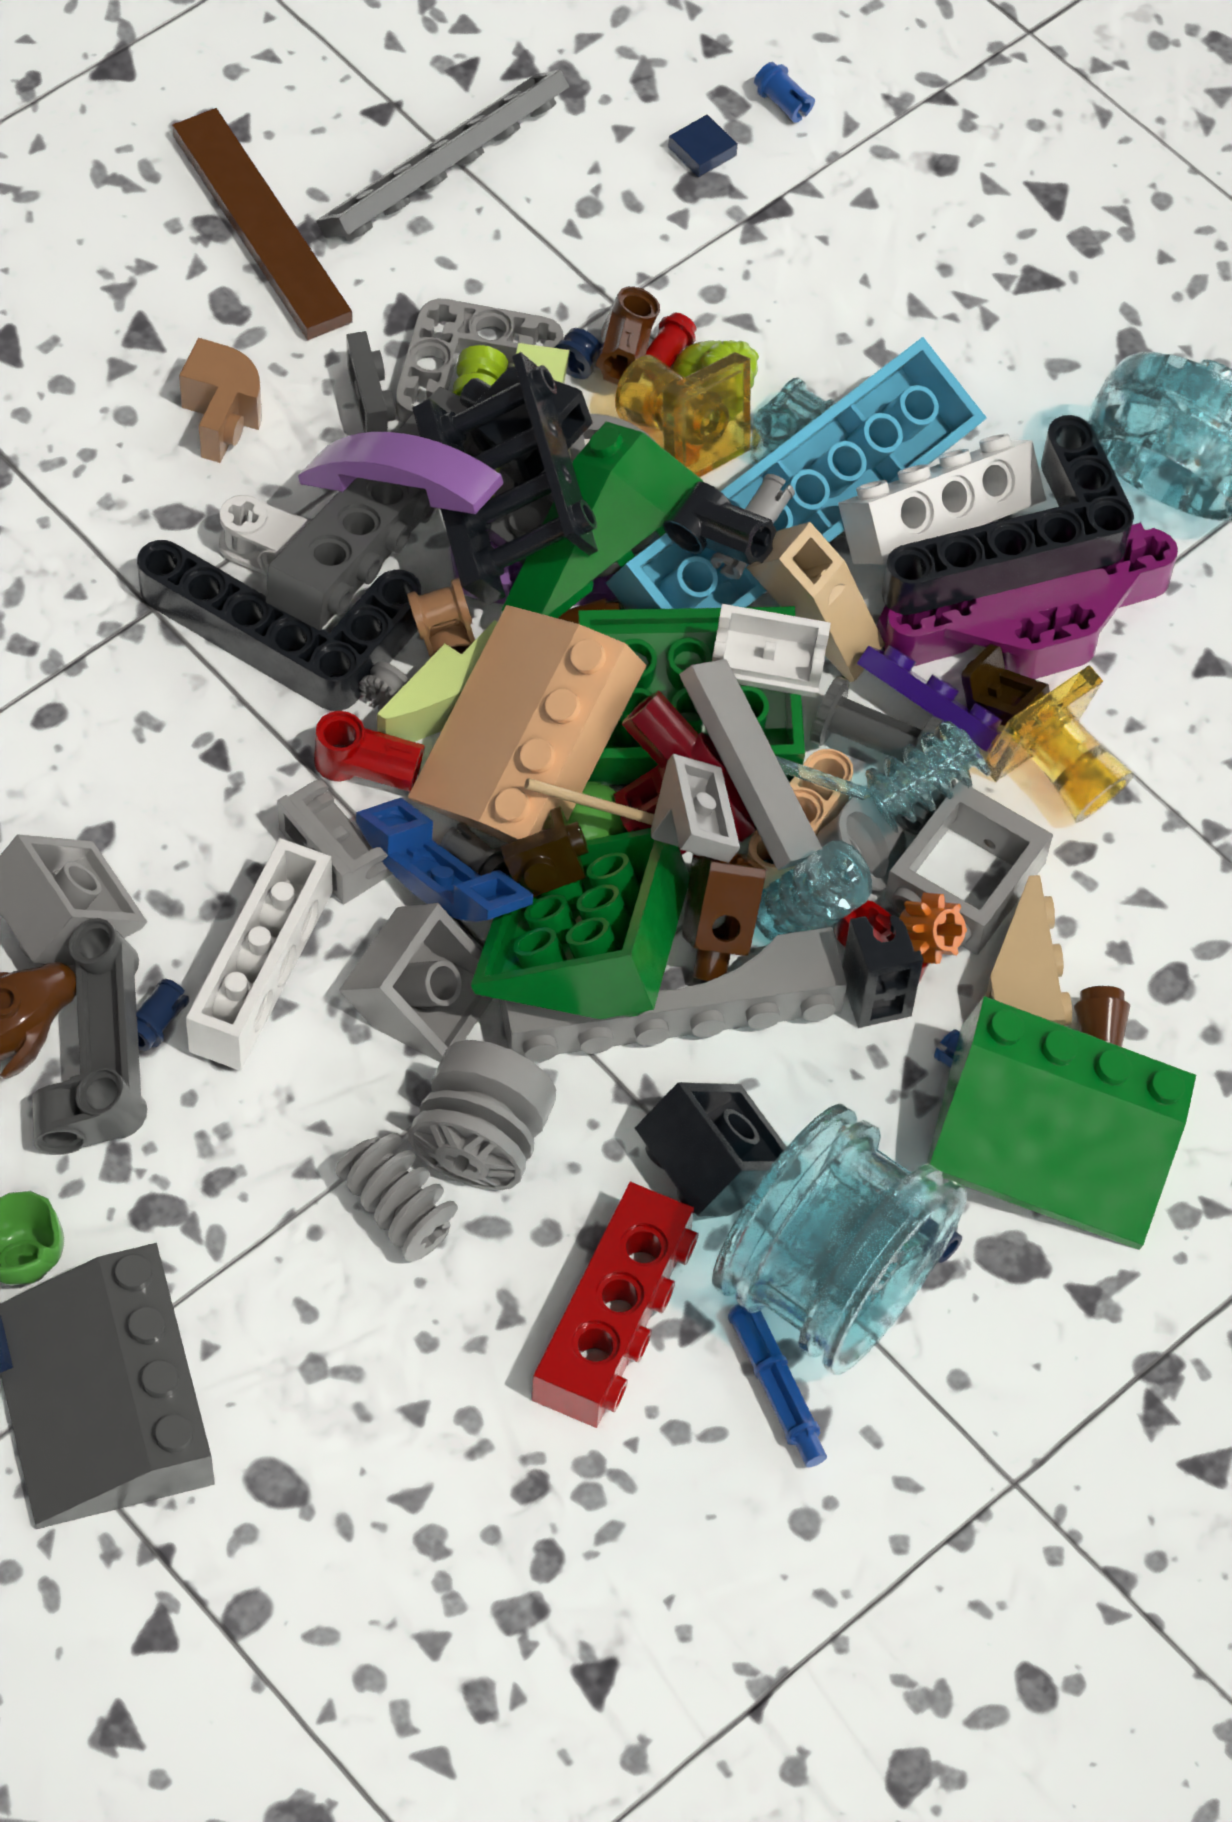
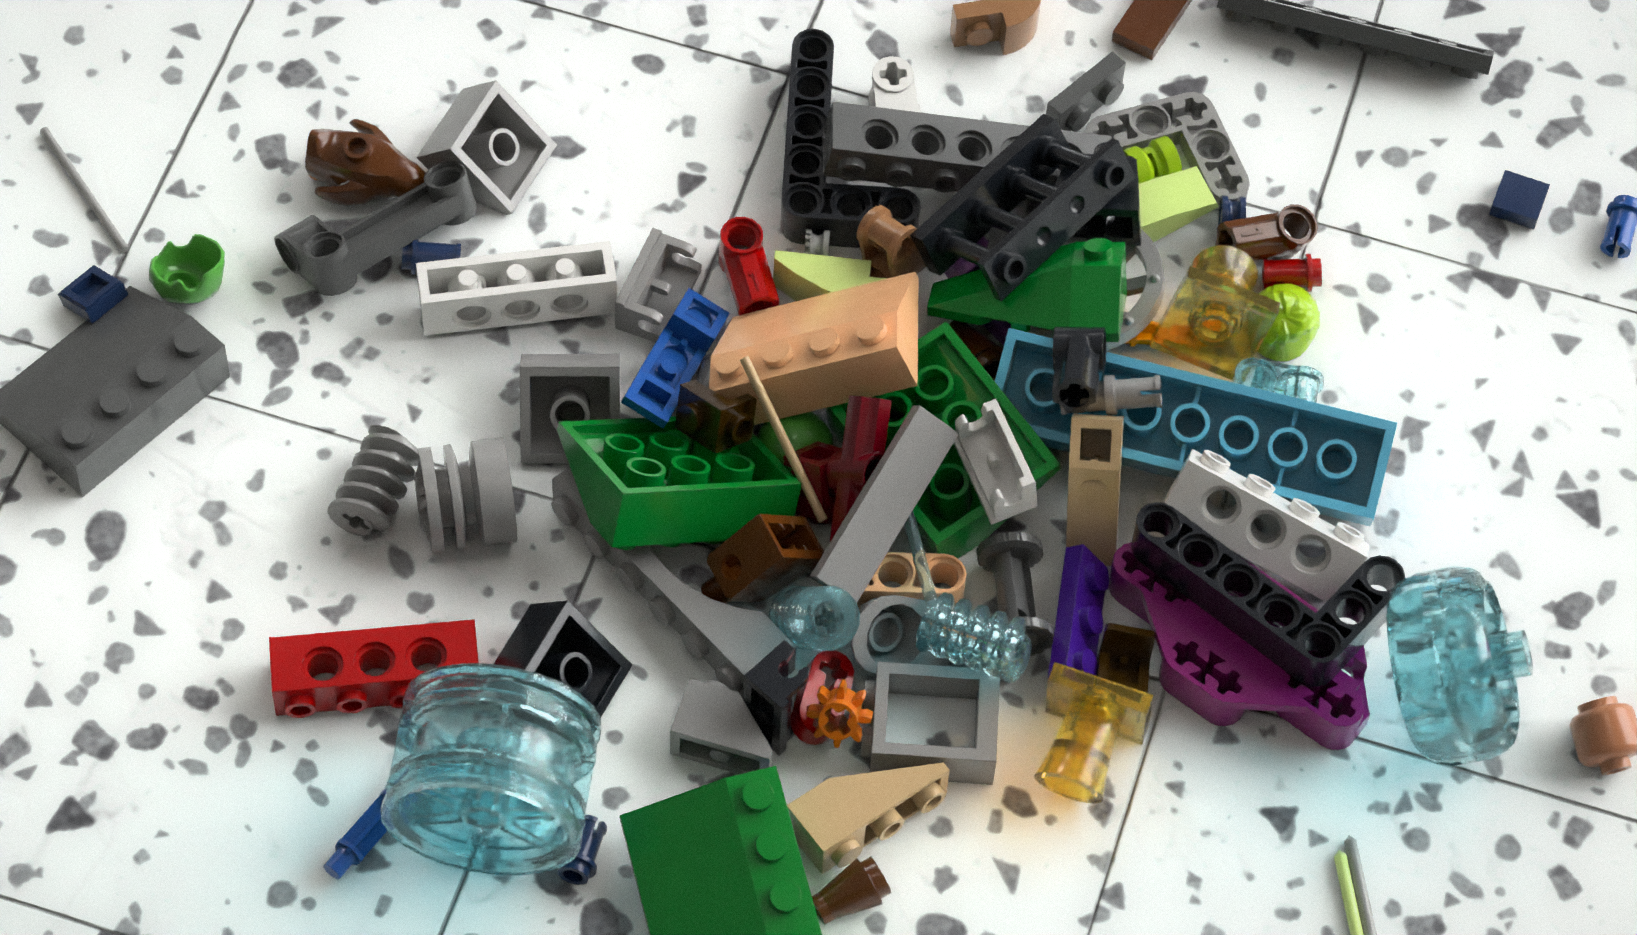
camera: 60 degrees right, 0 degrees up
medium lavender slope [298,432,503,514] -> none
light grey slope [651,754,740,863] -> none
none -> light grey slope [670,678,773,774]

